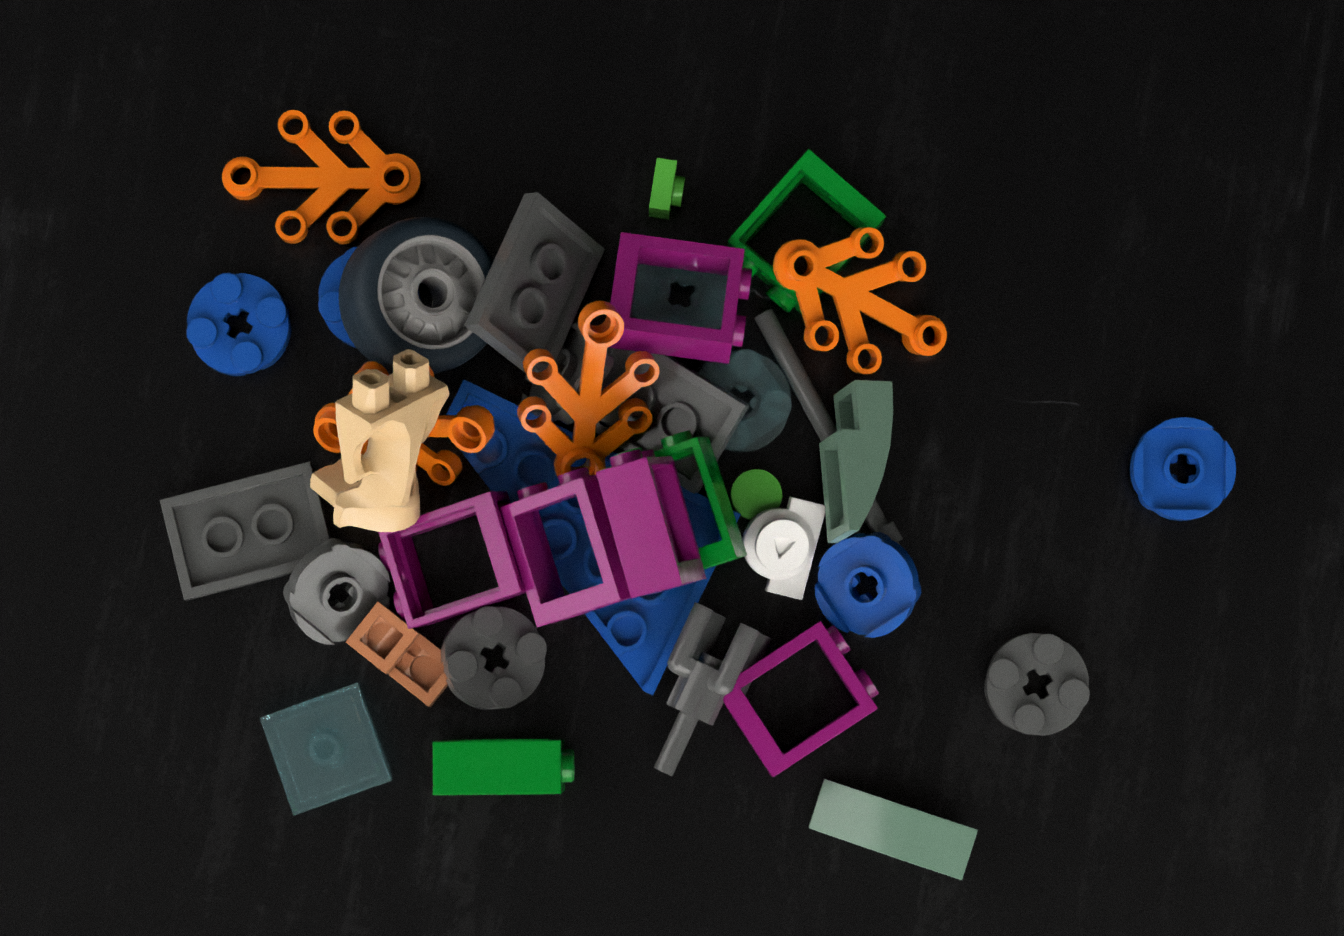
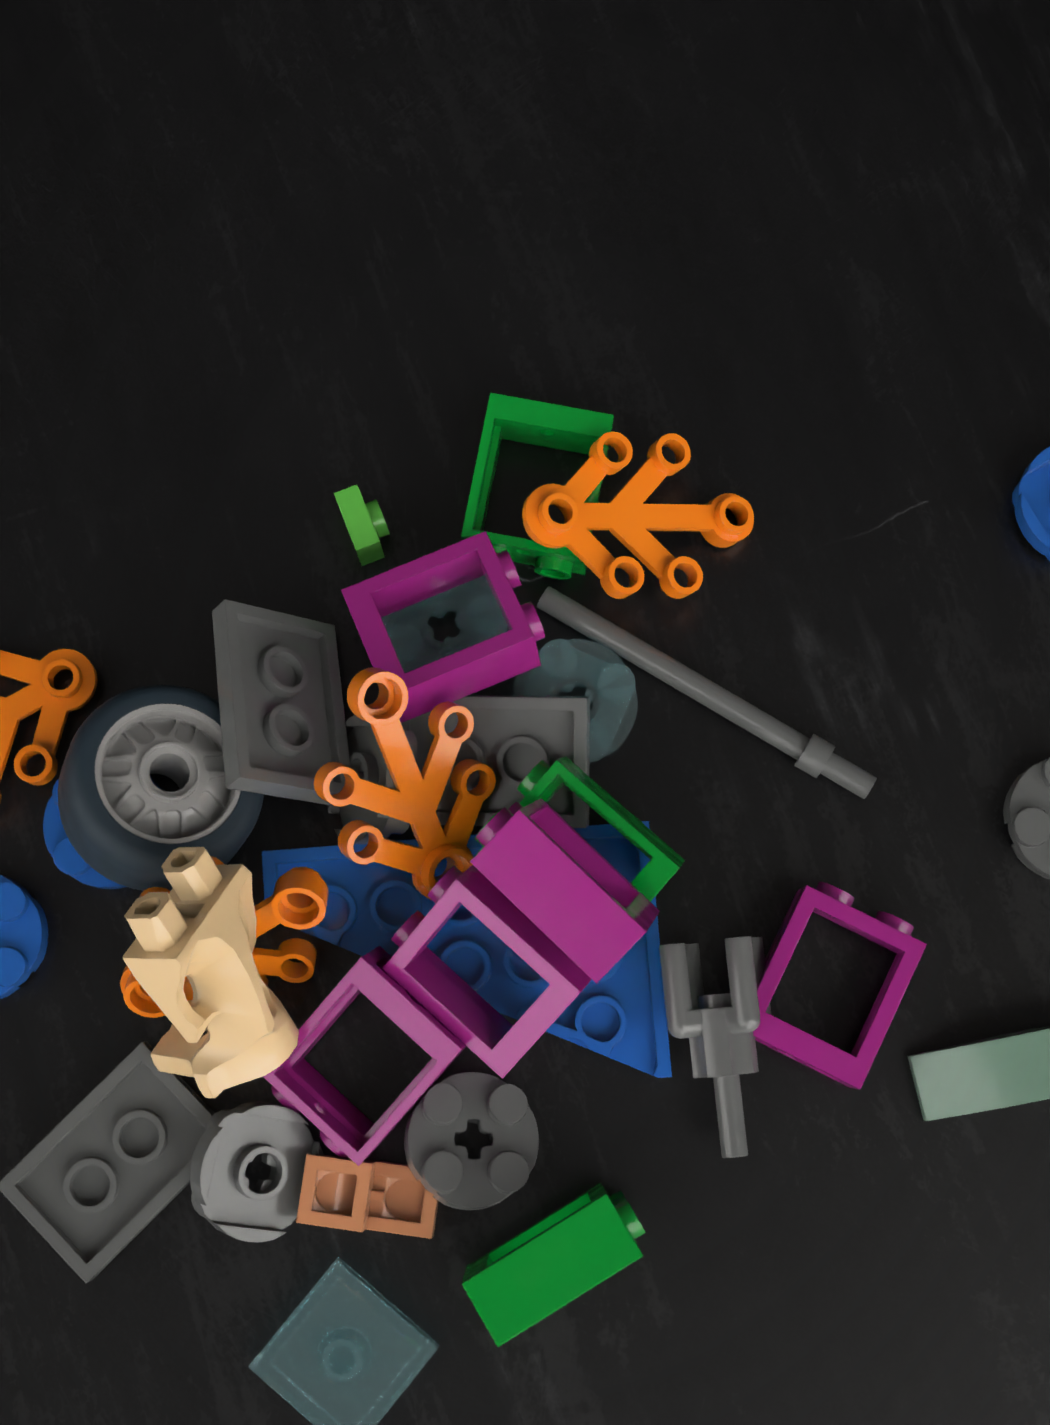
camera: 25 degrees left, 5 degrees down
bright green tile [730,469,782,521] -> none
white piece [742,496,825,600] -> none
blue plate [815,532,921,638] -> none
sand green slope [819,380,893,543] -> none

